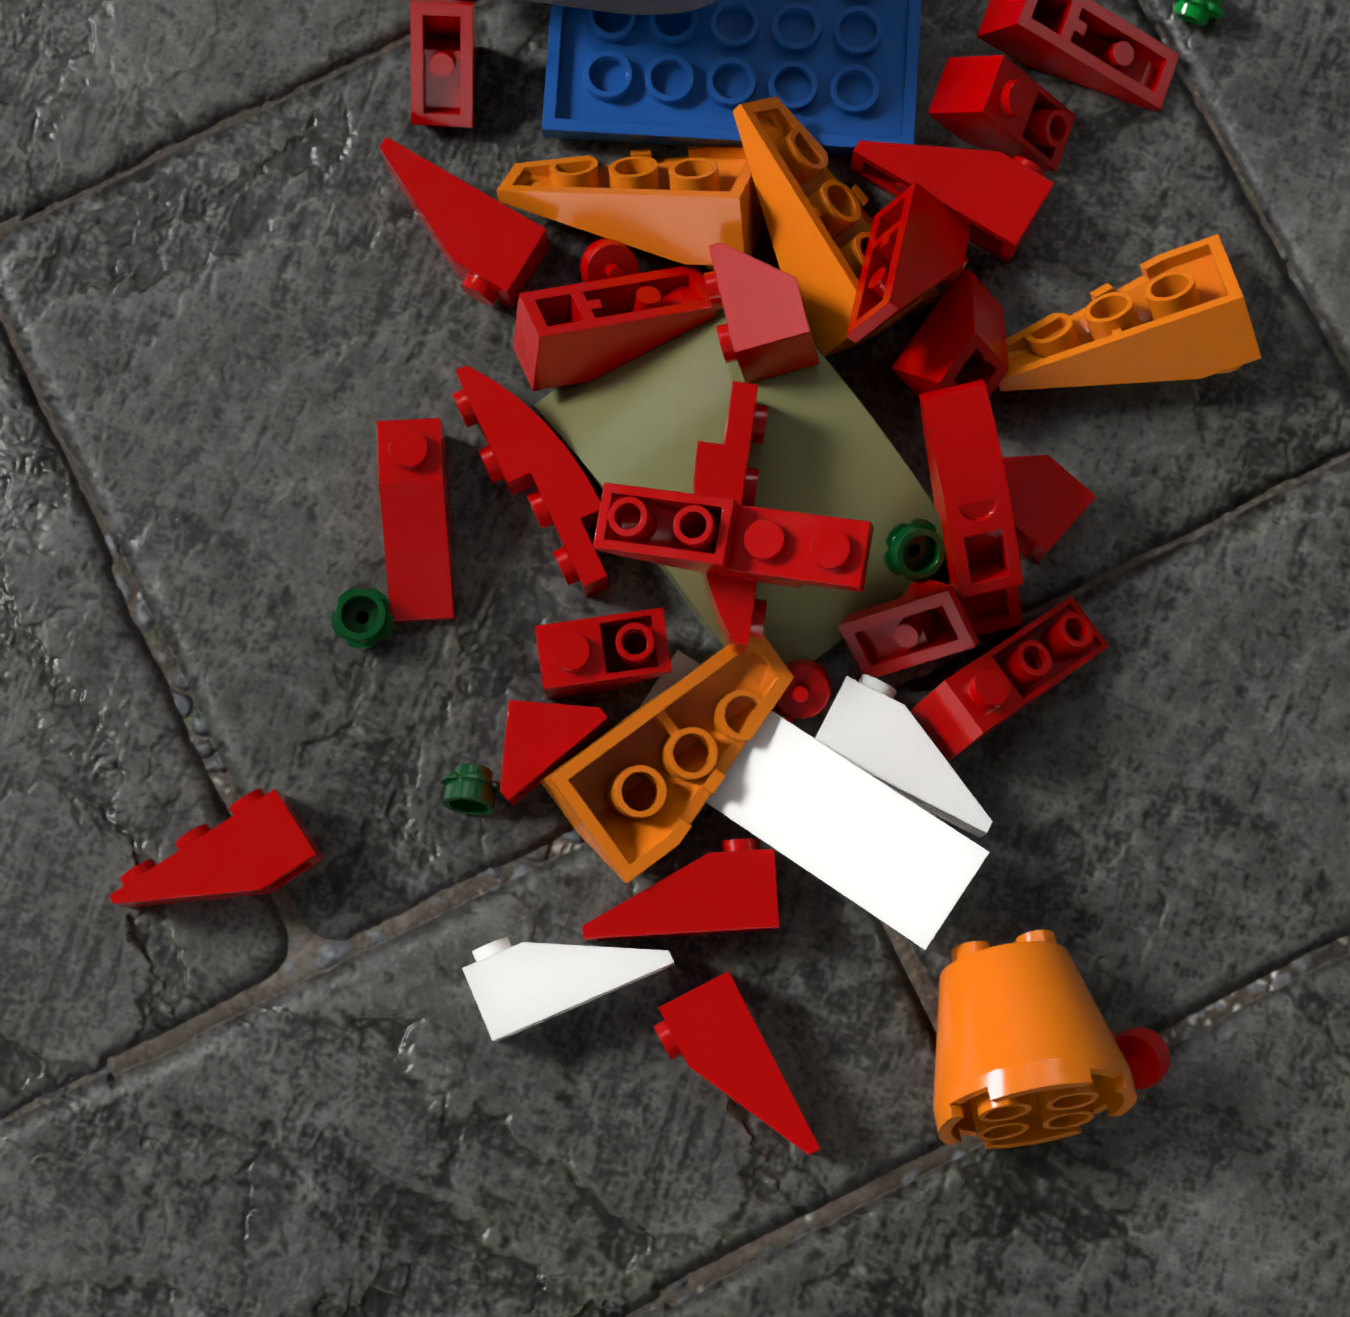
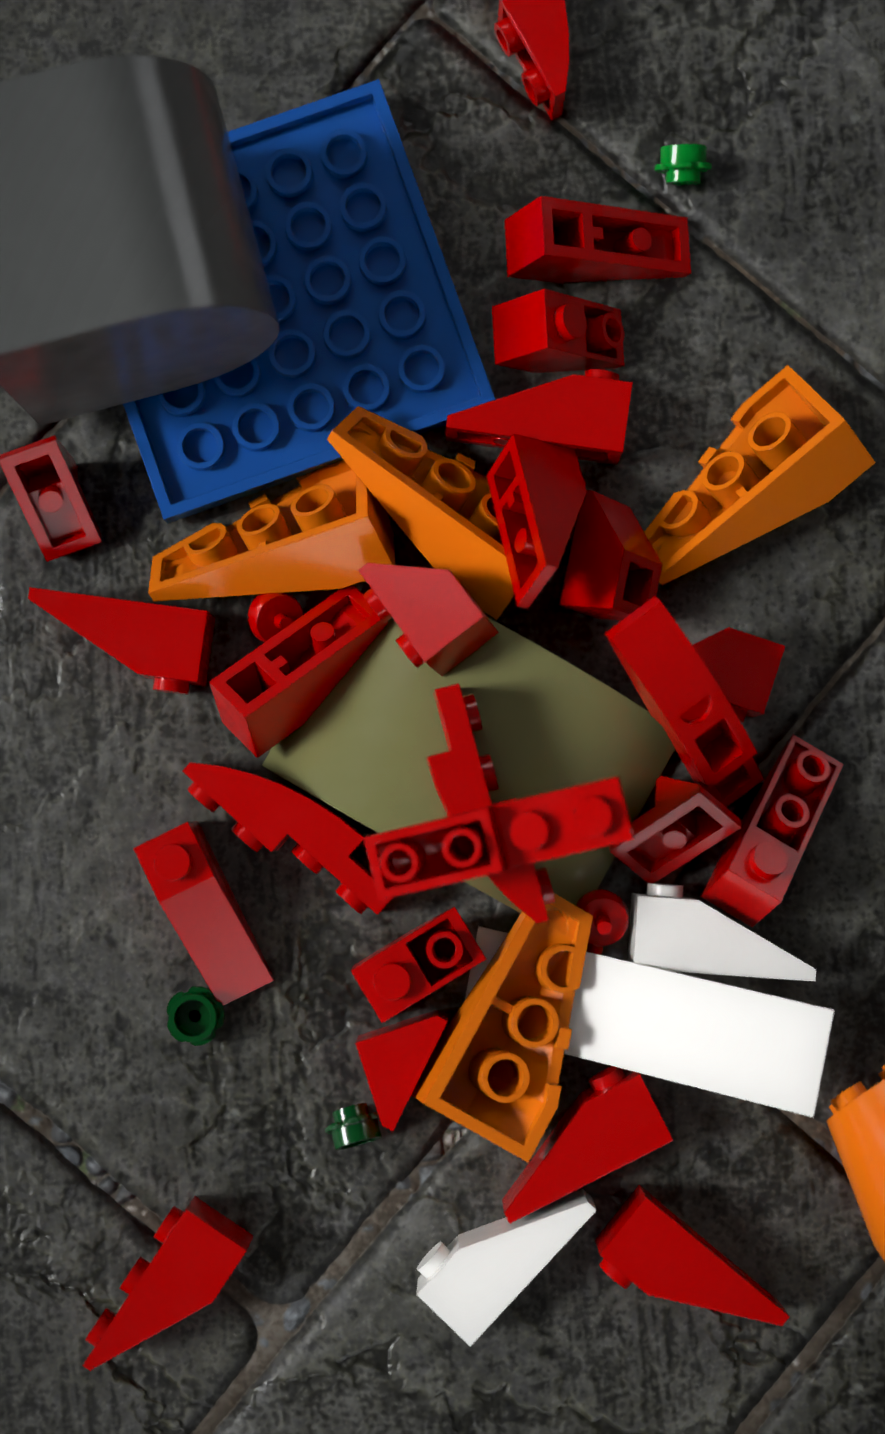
camera: 25 degrees left, 5 degrees up
dark green plate [884,518,945,581] -> none

